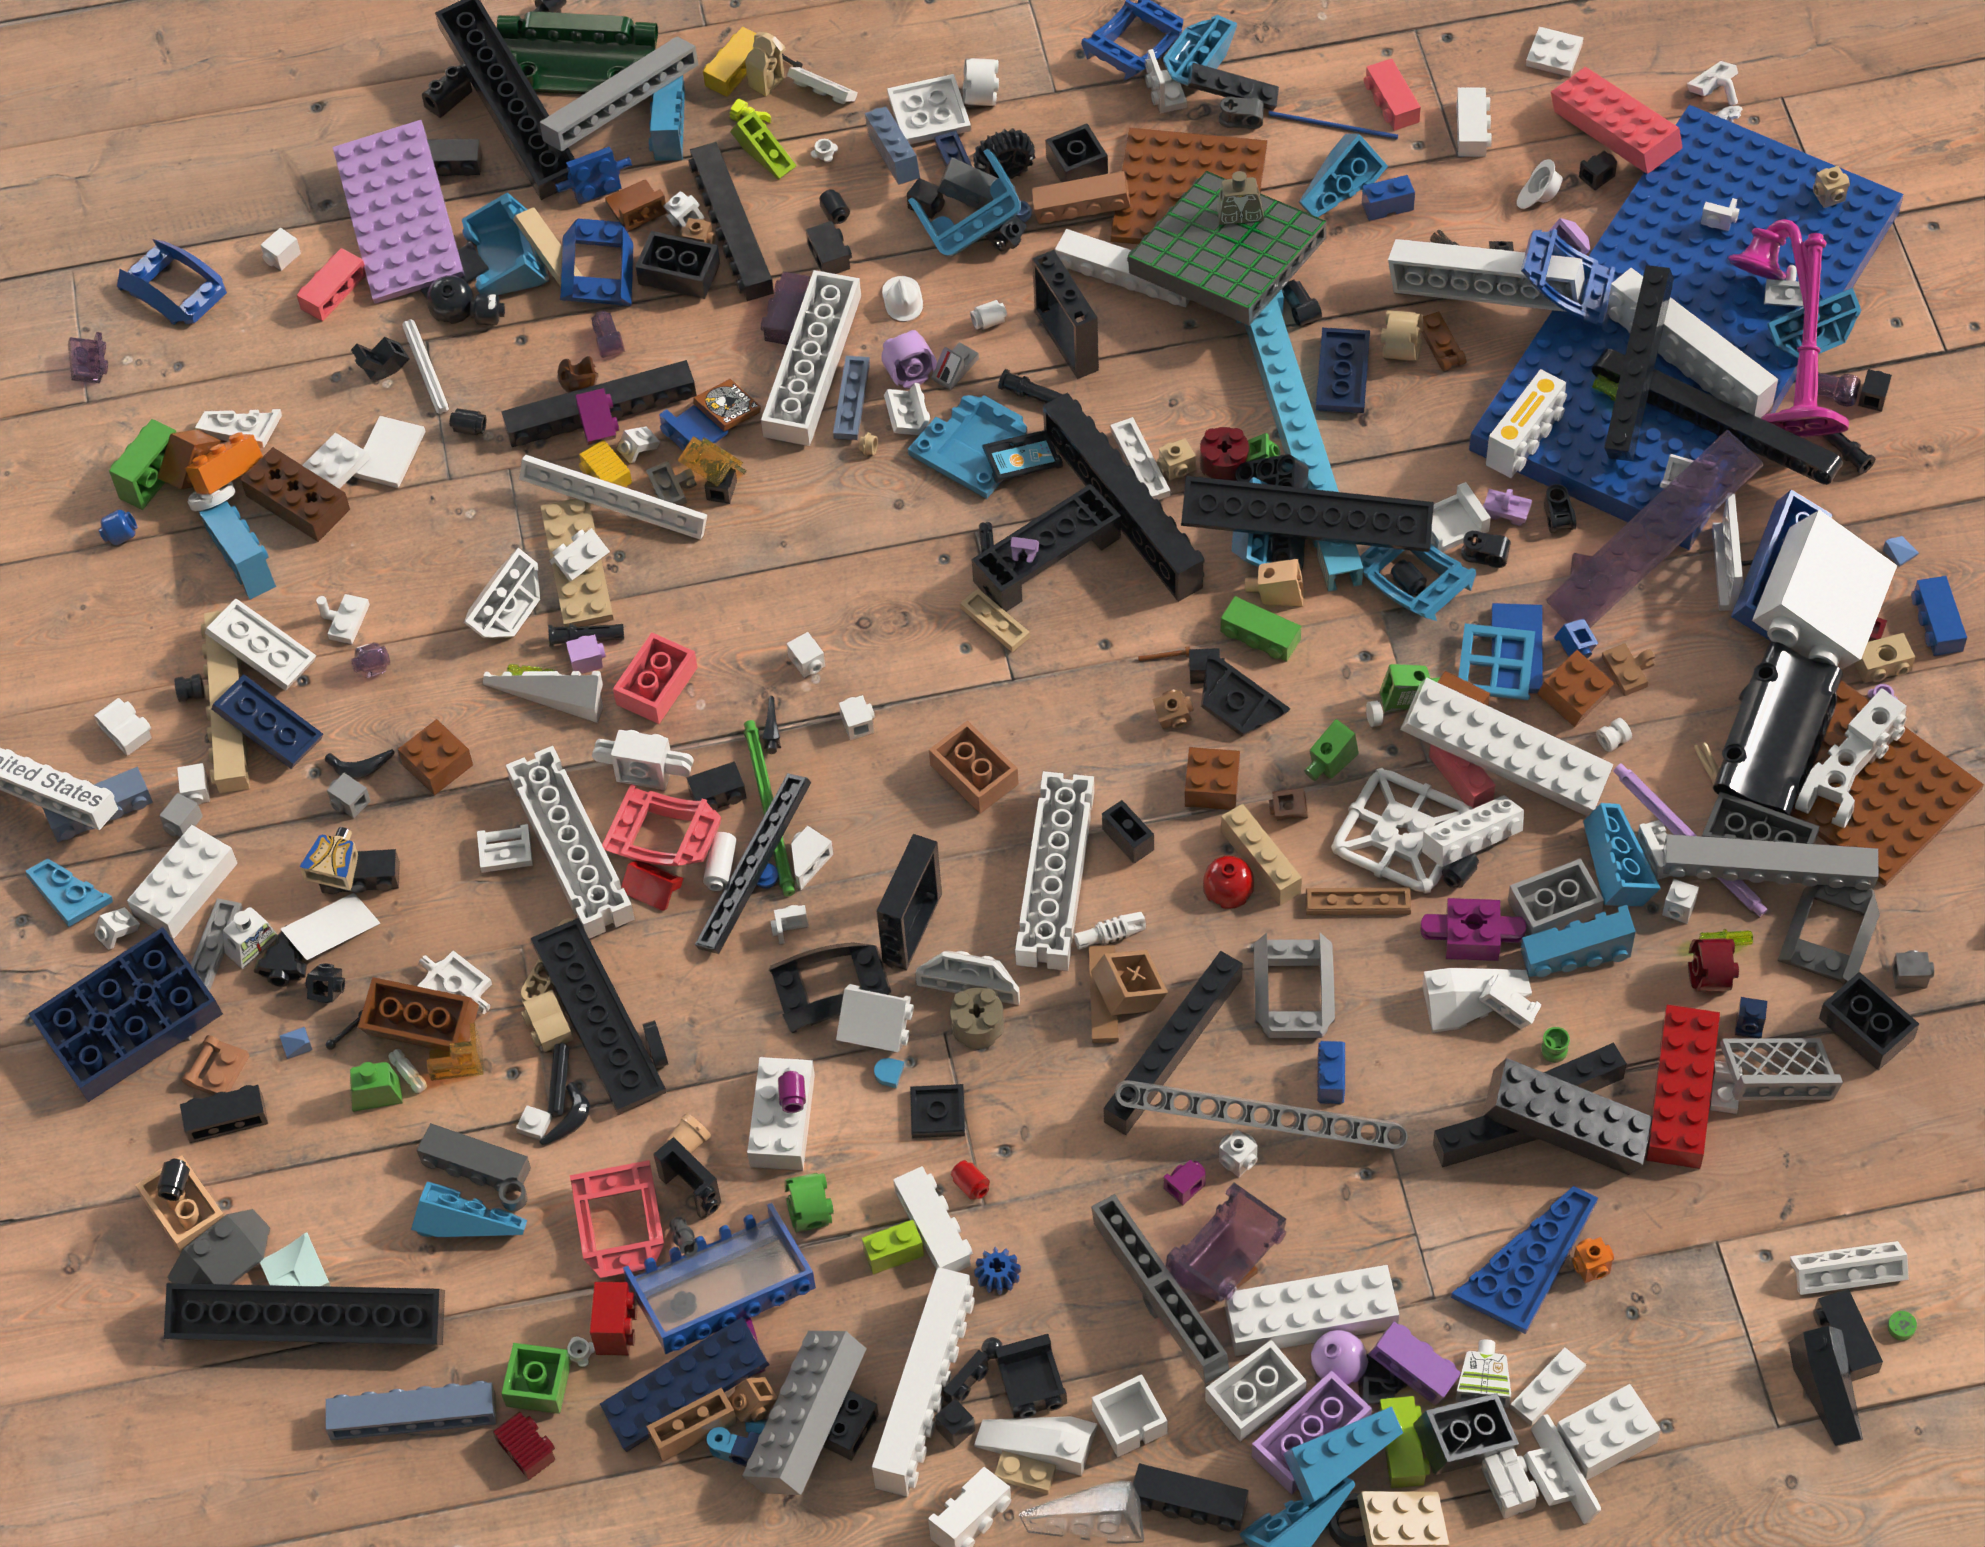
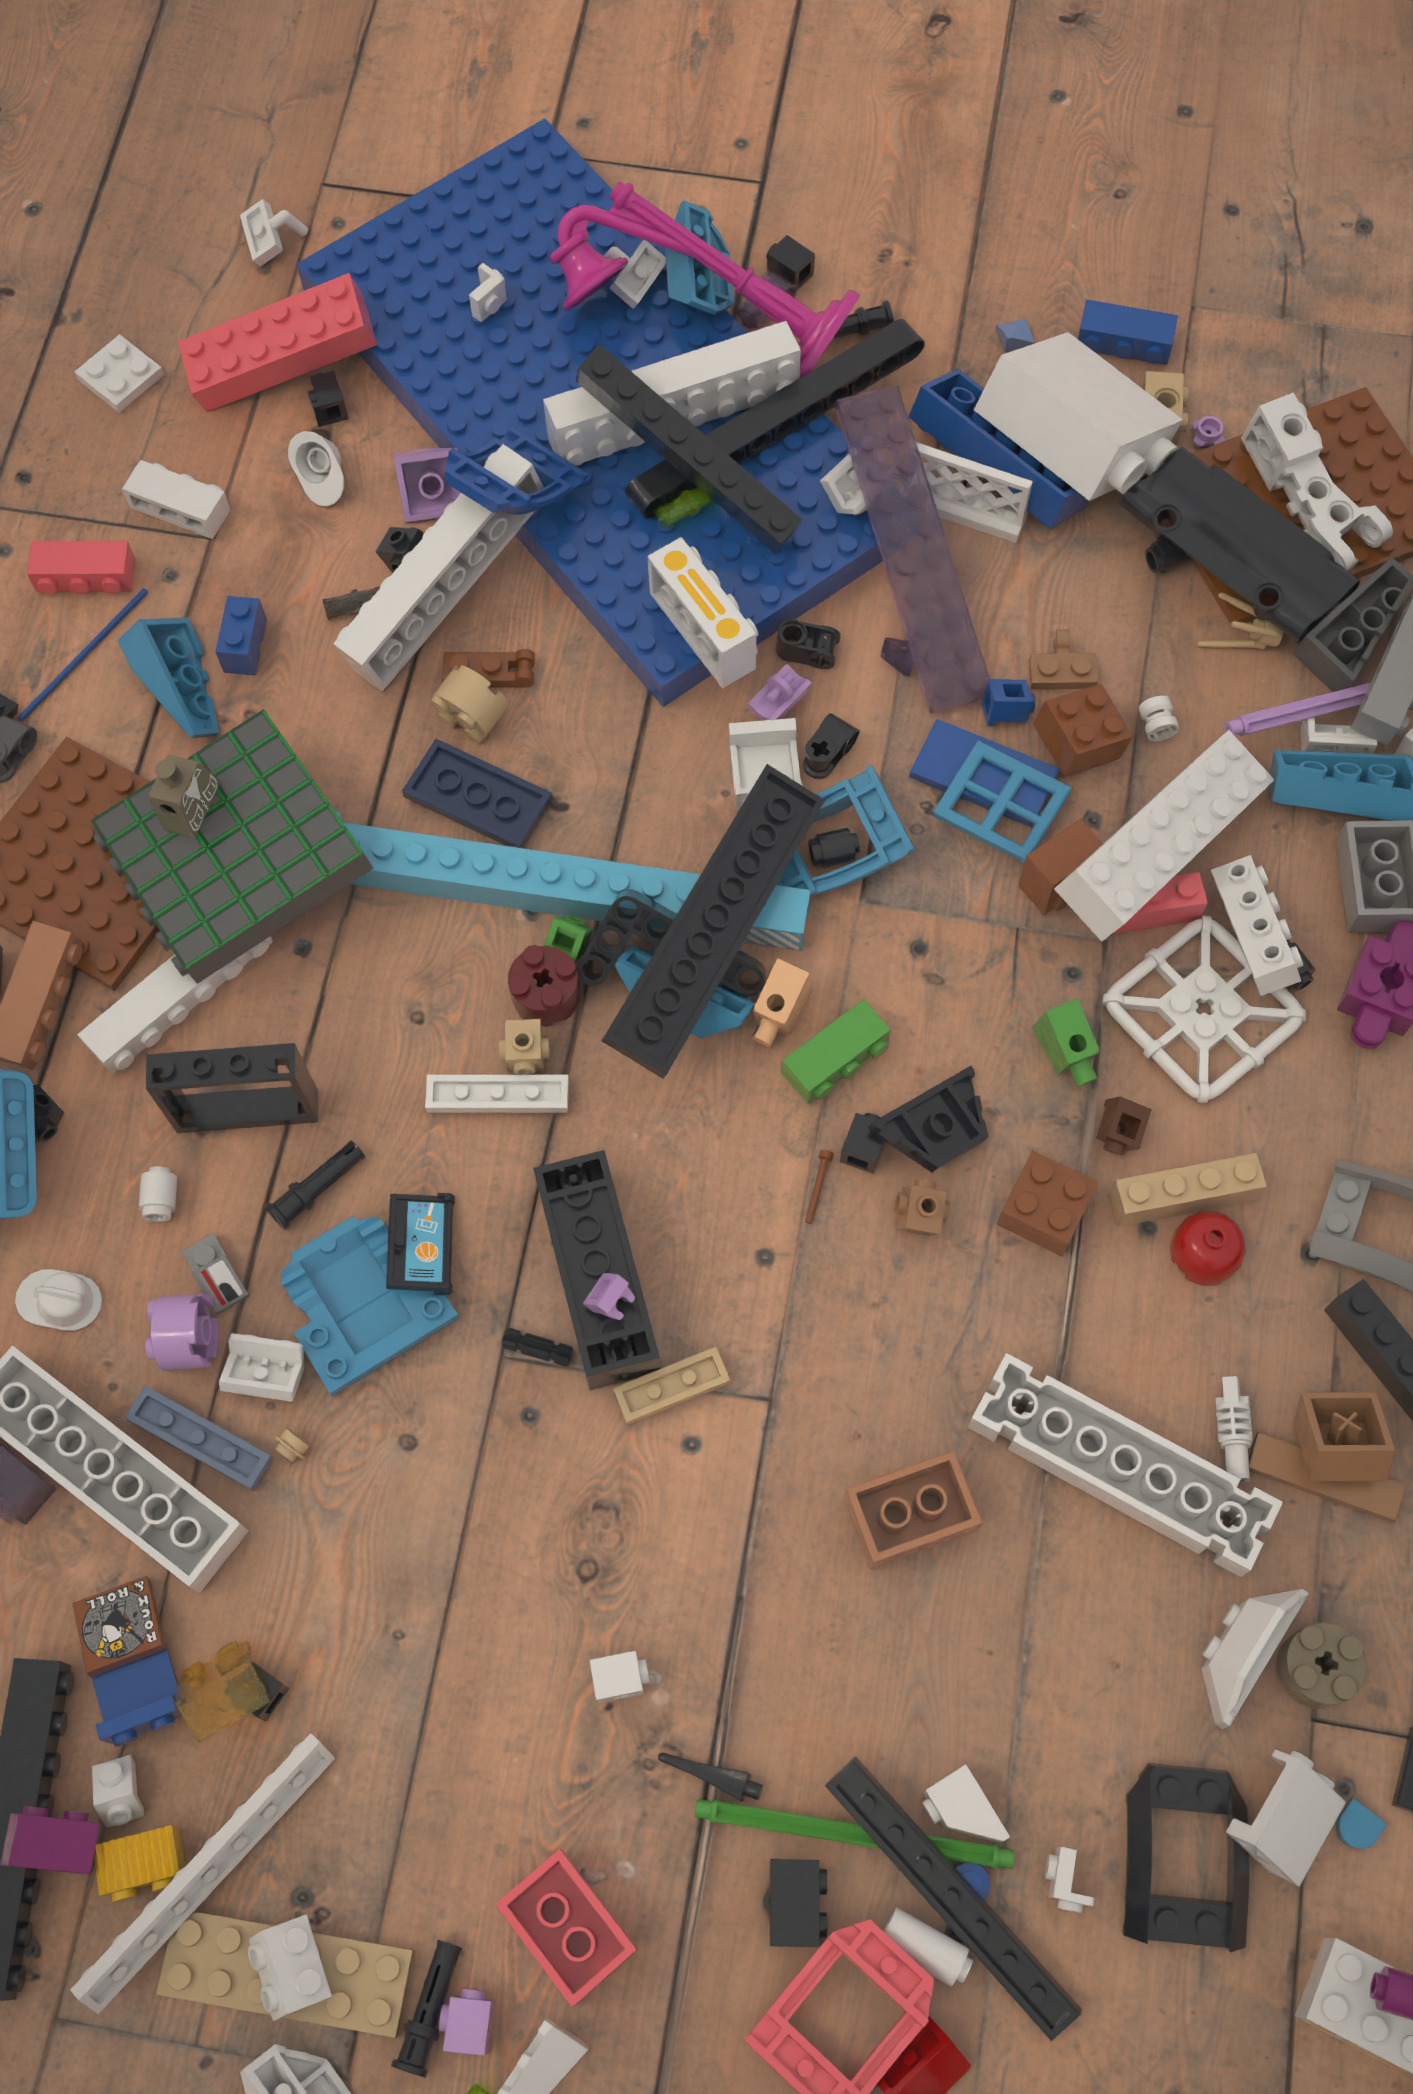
camera: 70 degrees left, 10 degrees up
white brick [592,730,694,790] -> none
dark grey plate [646,461,697,506] -> none
white brick [839,695,875,740] -> none
black window [876,834,942,970] -> none
black brick [1043,392,1205,602] -> none
black brick [1102,800,1154,864] -> none
black piece [1282,279,1322,326] -> none
medium nougat tile [1306,887,1411,915] -> none
white tile [1366,700,1383,727] -> none
bright green torso [1379,664,1440,712] -> none
white plant [1716,106,1743,122] -> none
tan brick [1813,166,1850,208] -> none

